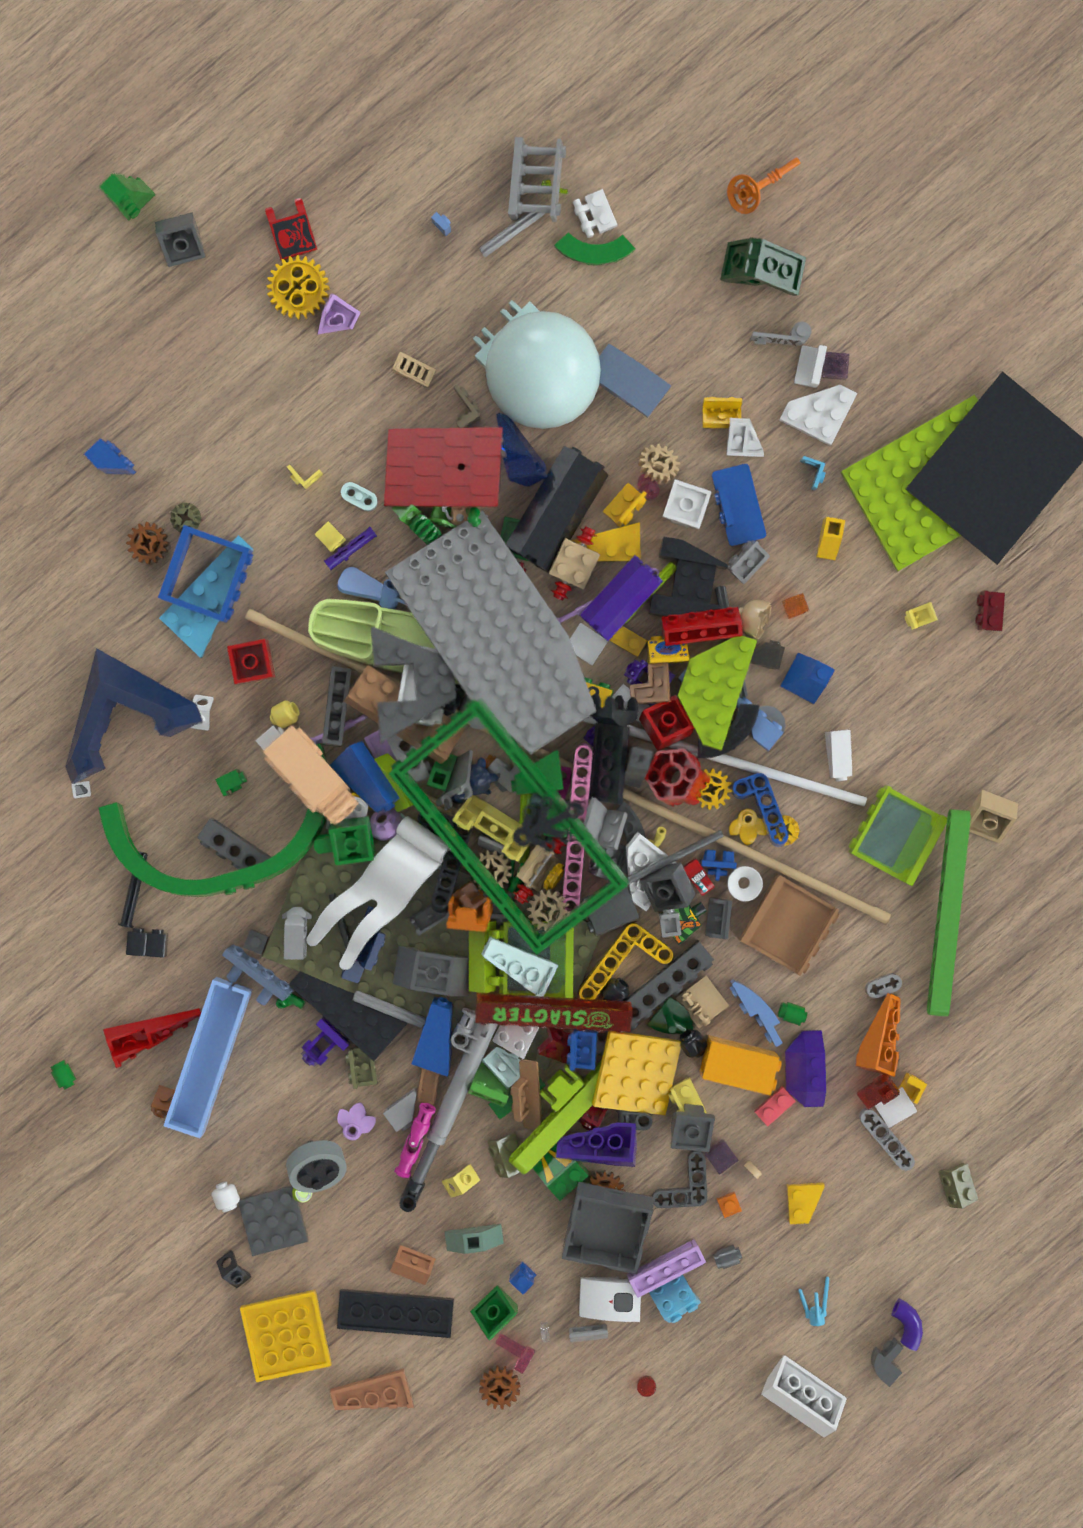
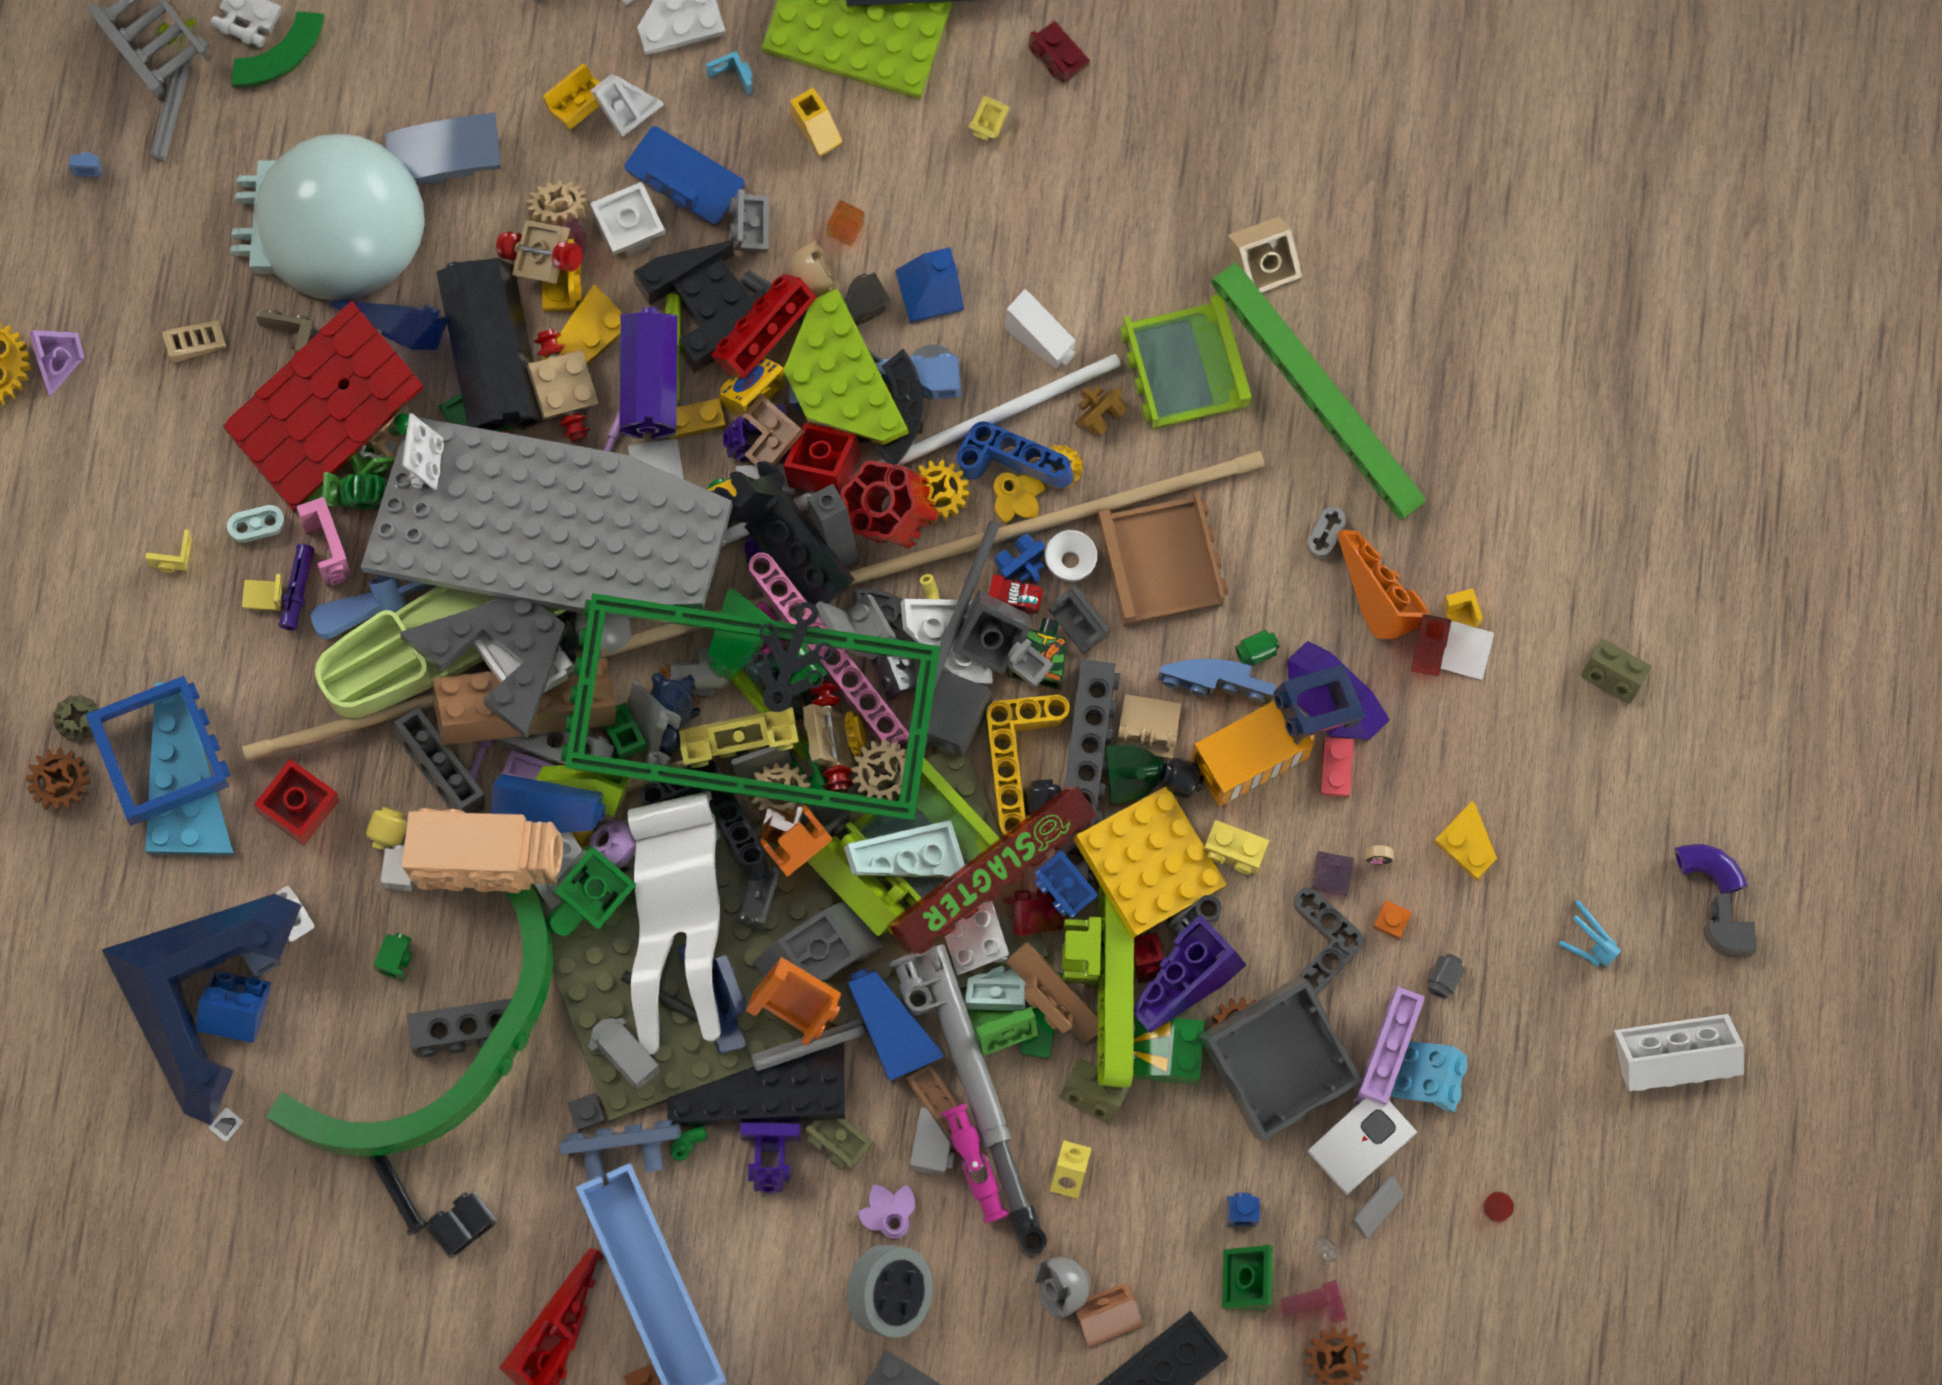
camera: 55 degrees left, 15 degrees down
lime tile [292,1188,312,1202] -> none
sand green slope [445,1224,504,1254] -> none
dark grey panel [670,1104,715,1152] -> none
light grey beam [859,1108,915,1171] -> none
none -> blue slope [196,971,271,1043]
none -> bright pink panel [296,497,352,585]
none -> white hinge [402,413,444,490]
none -> plate [496,220,583,284]
none -> orange panel [746,957,841,1046]
none -> light grey cylinder [1034,1257,1090,1318]
none -> pearl gold hips [1074,386,1128,437]
none -> dark blue panel [1273,664,1365,745]

